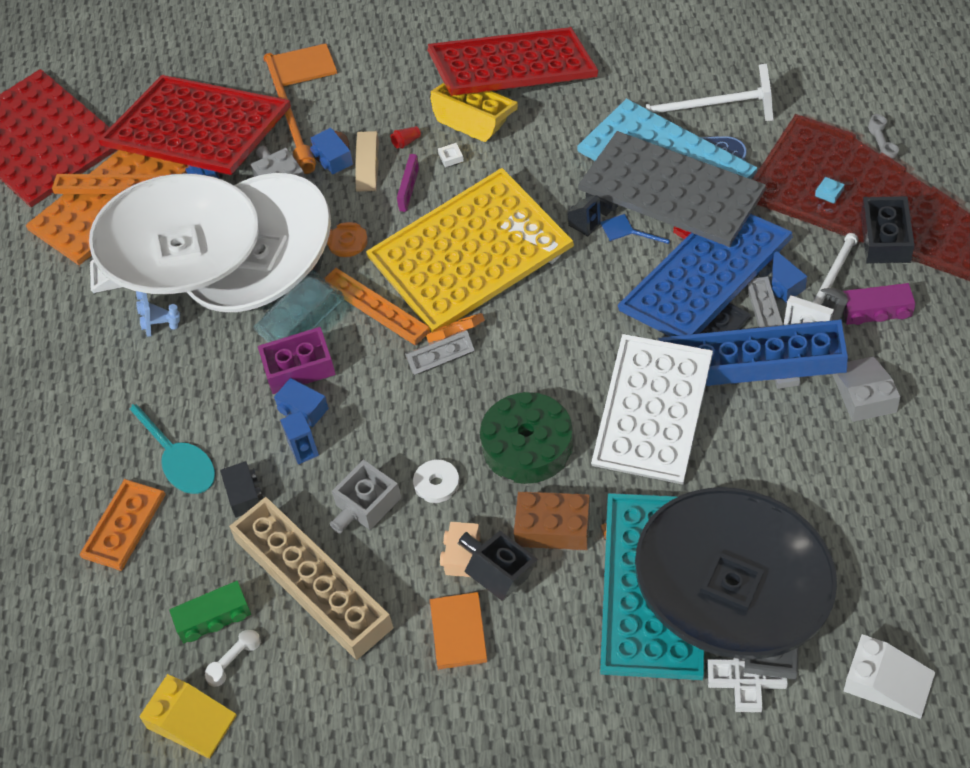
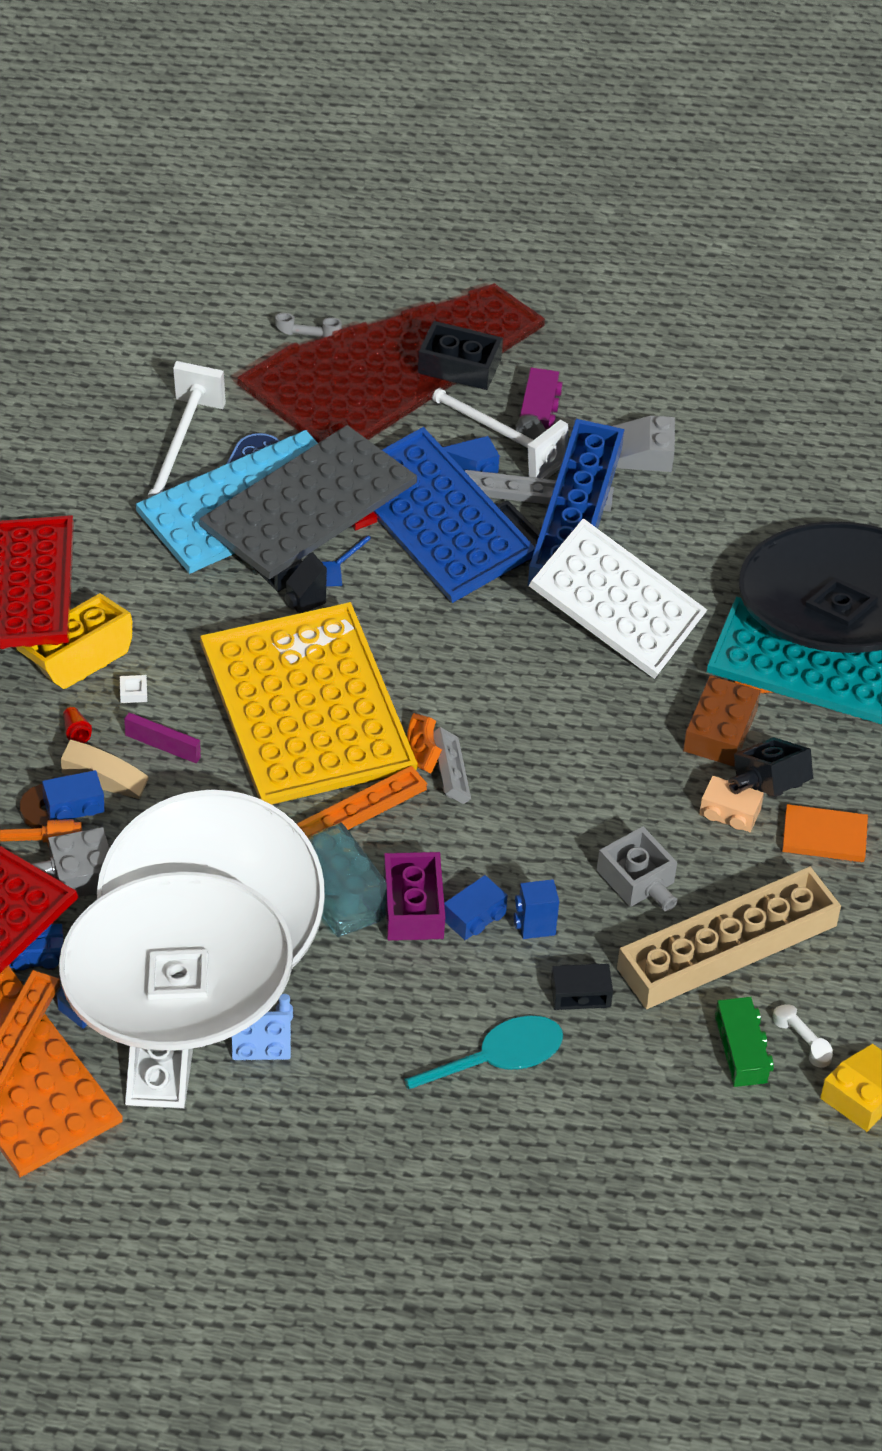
camera: 85 degrees left, 5 degrees down
orange tile [79,479,166,571] -> none
white tile [413,460,460,503] -> none
dark green brick [480,392,573,484] -> none
medium azure plate [815,177,845,203] -> none

